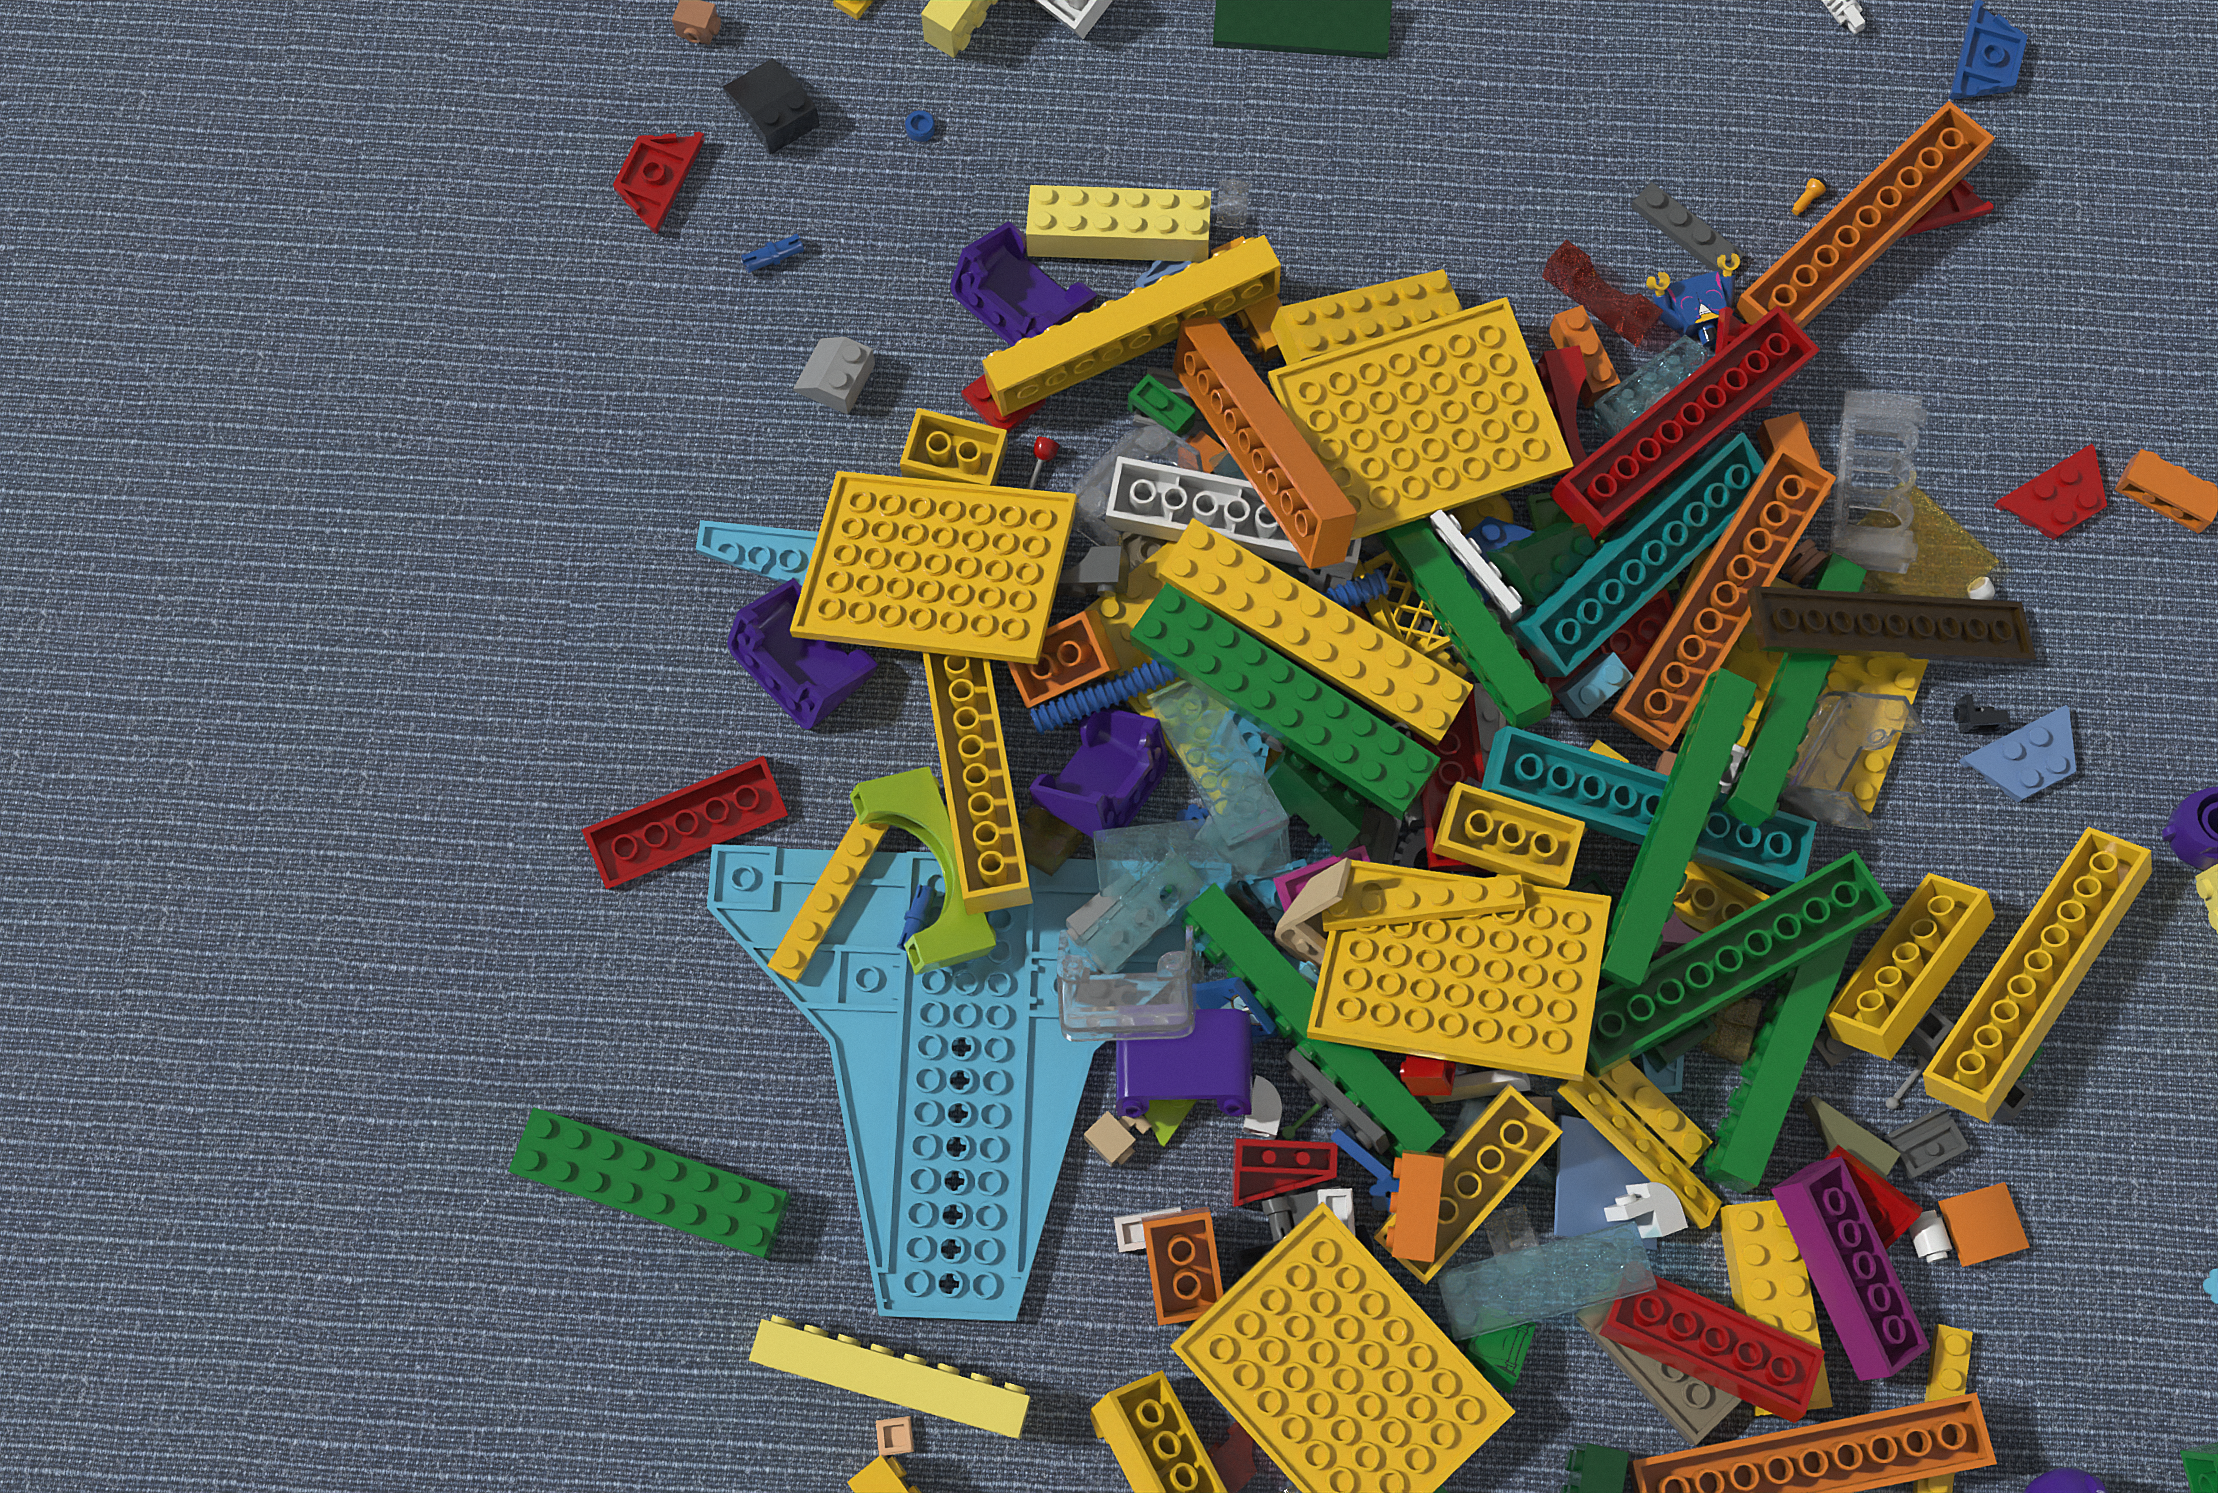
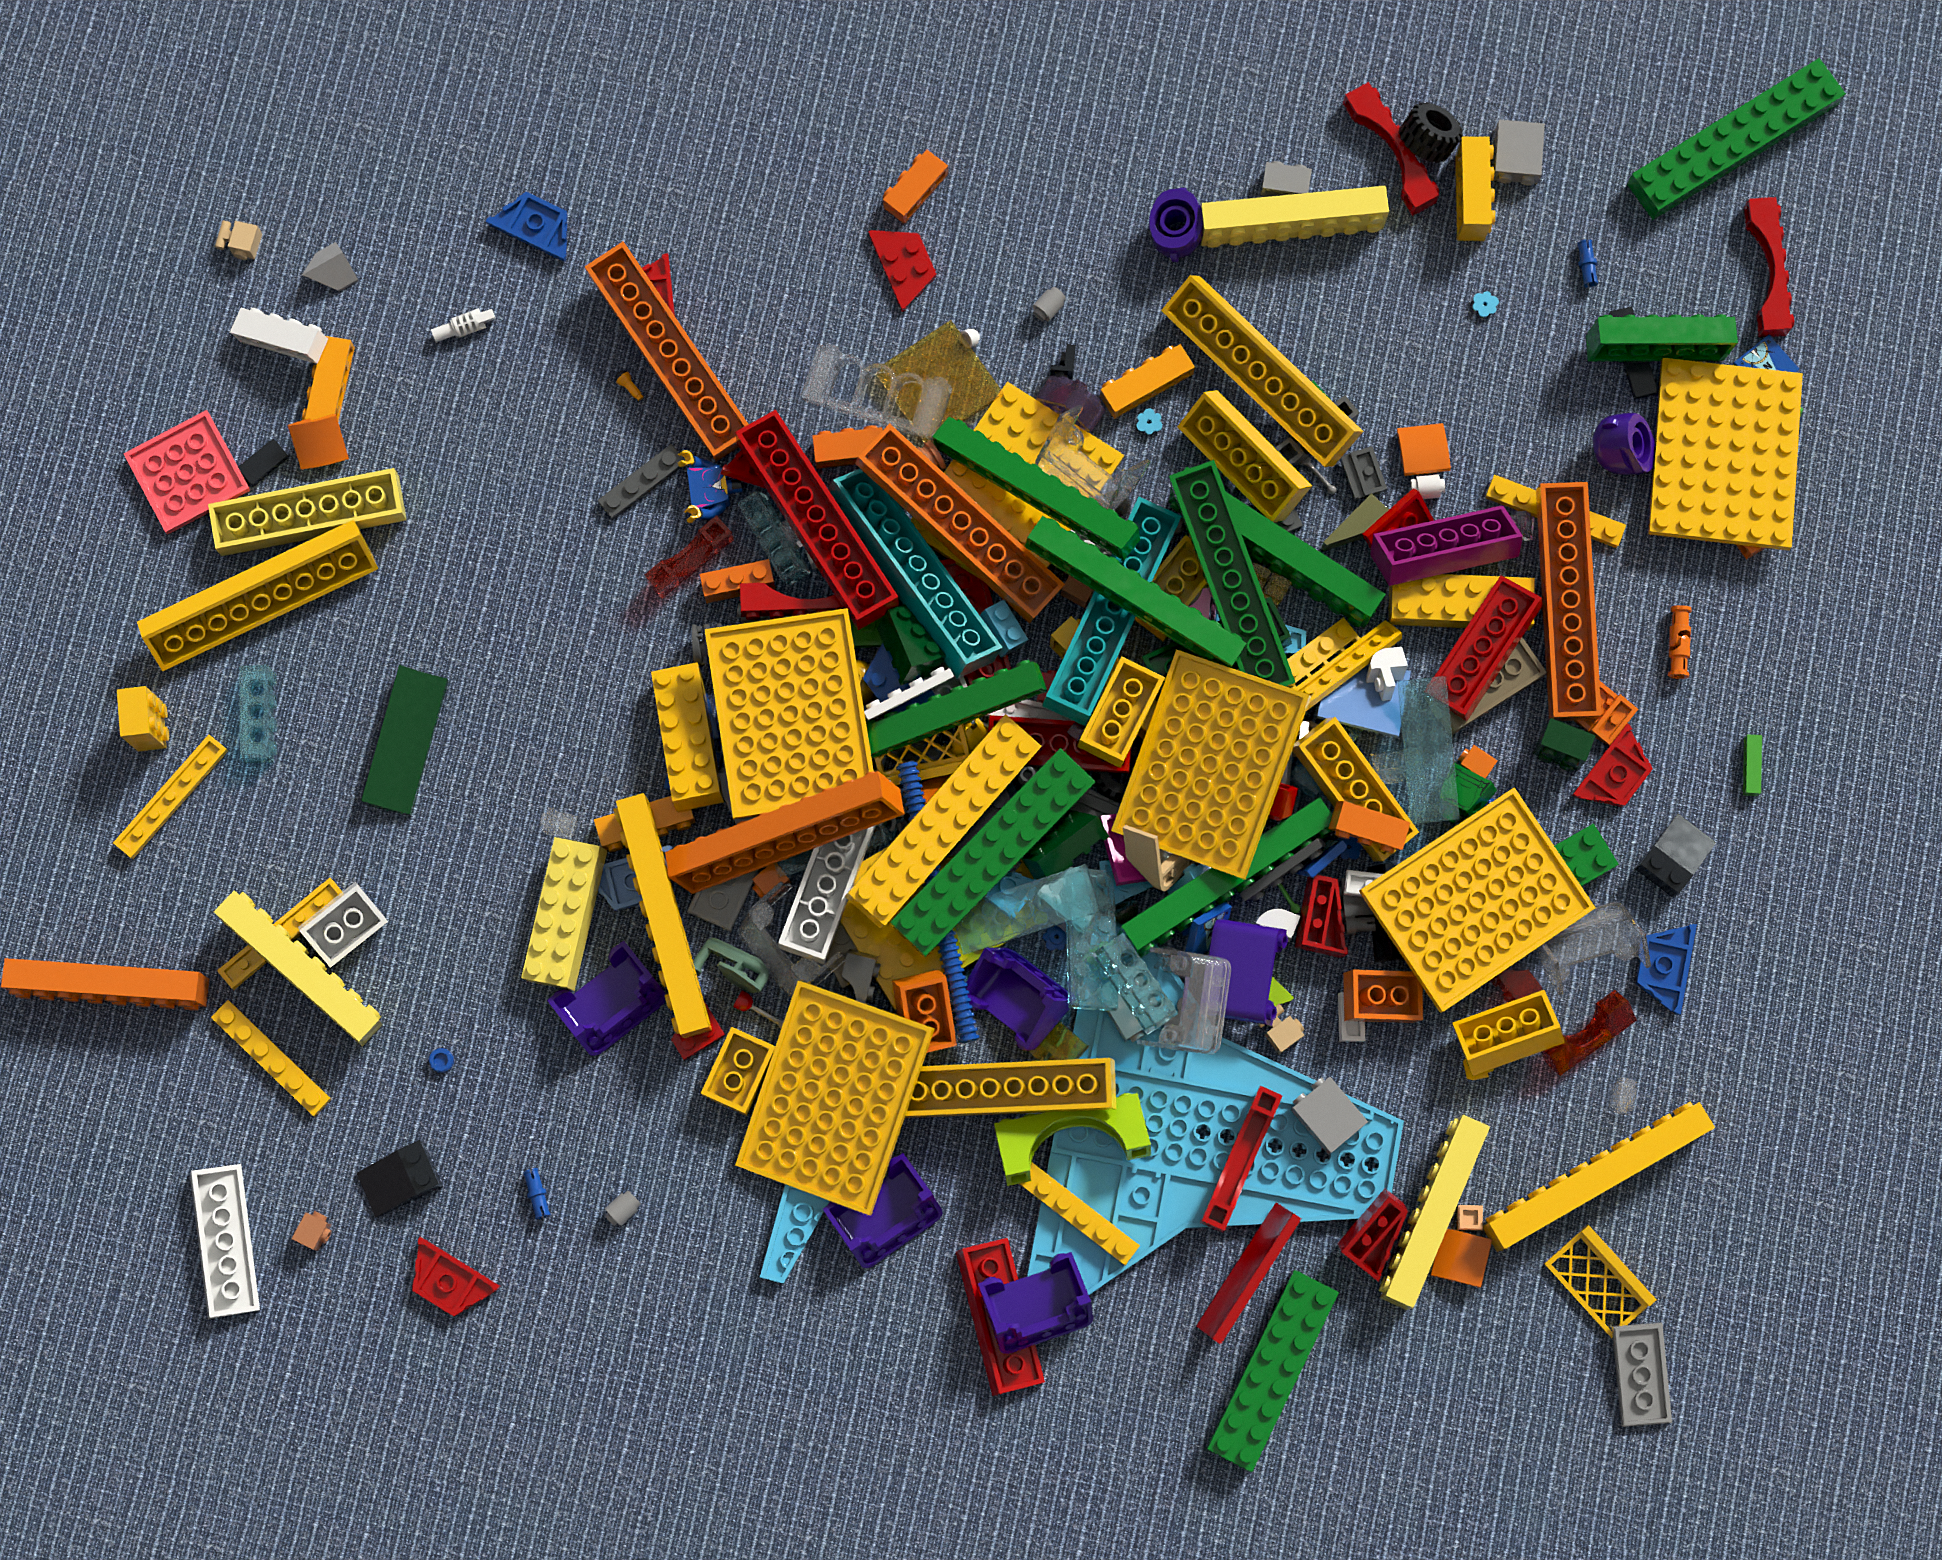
camera: 80 degrees left, 5 degrees up
light grey slope [793,337,875,415] -> none
blue pin [897,884,937,951] -> none
green panel [1128,374,1196,446] -> none
yellow plate [1321,874,1525,932] -> none
dark brown plate [1747,586,2036,664] -> none
medium blue wing [1959,705,2077,802] -> none
none -> light grey brick [604,1190,641,1226]
none -> sand green piece [693,937,769,993]
none -> dark purple windscreen [978,1252,1094,1354]
none -> light grey brick [1032,287,1066,321]
none -> clear purple brick [1036,376,1106,432]
none -> light orange brick [1100,344,1195,419]
none -> medium azure plant [1137,408,1162,435]
none -> red arch [1196,1202,1302,1345]
none -> red arch [1200,1085,1283,1233]
none -> light grey brick [1291,1077,1368,1155]
none -> red wedge [1337,1188,1408,1282]
none -> orange slope [1430,1229,1492,1288]
none -> orange brick [1458,745,1498,779]
none -> clear tile [1510,511,1535,541]

